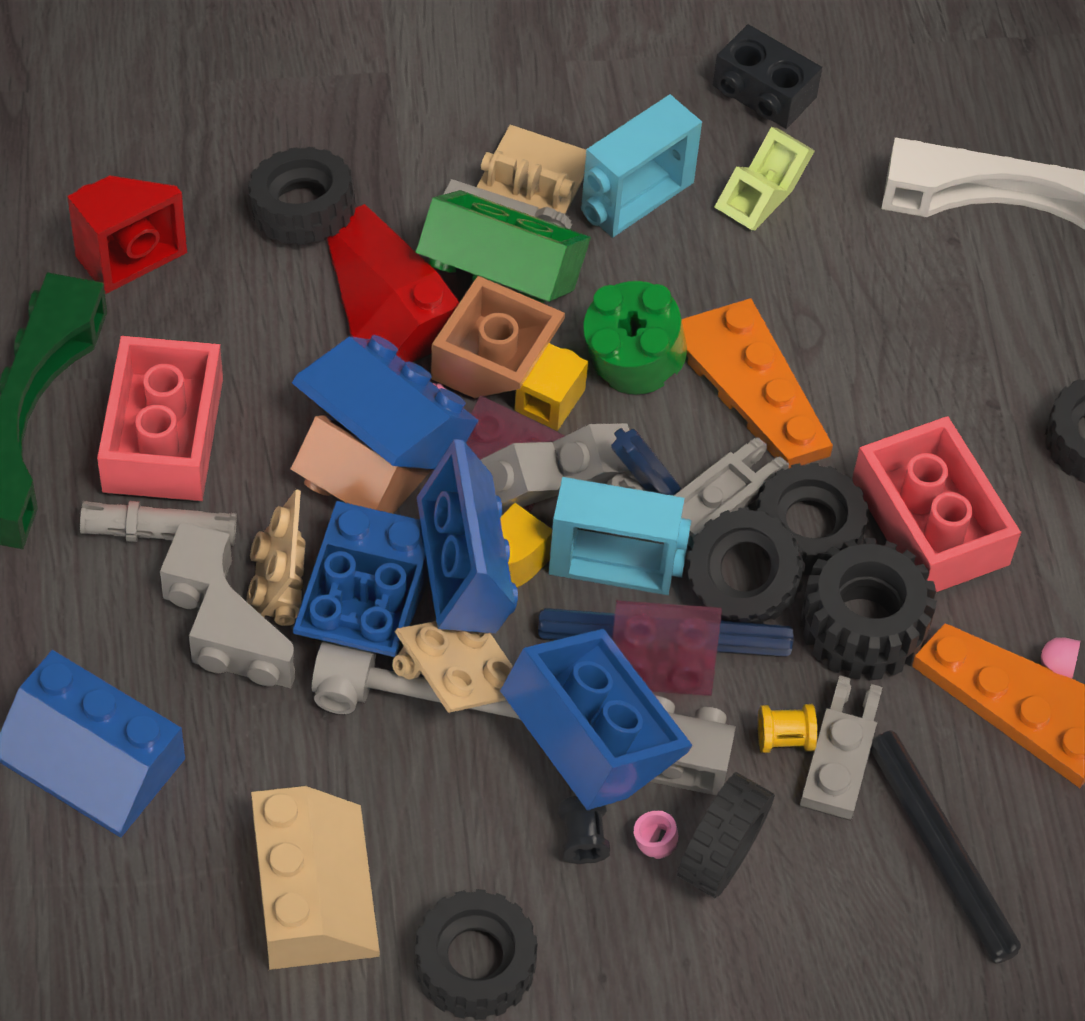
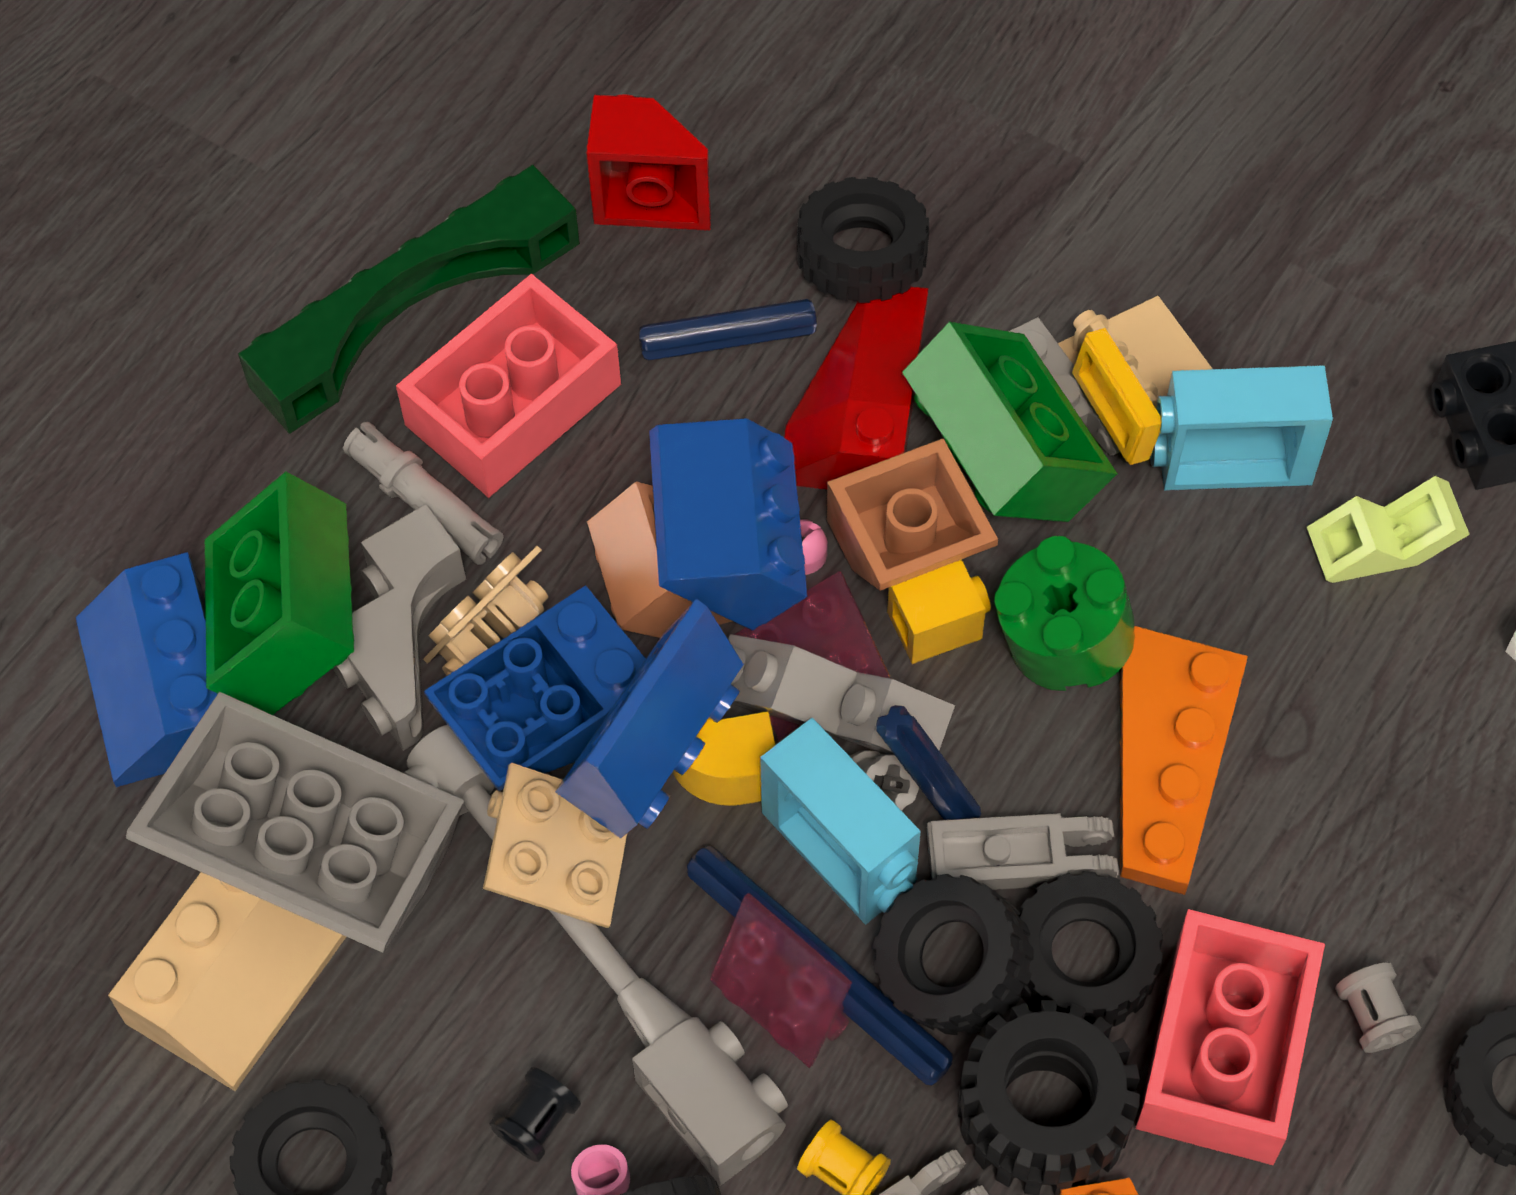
camera: 45 degrees right, 5 degrees up
blue slope [500,629,693,810] -> none
none -> light grey slope [126,692,464,953]
none -> green brick [205,471,354,715]
none -> dark blue axle [639,299,817,360]
none -> yellow tile [1072,328,1161,465]
none -> light grey bush [1335,963,1422,1053]

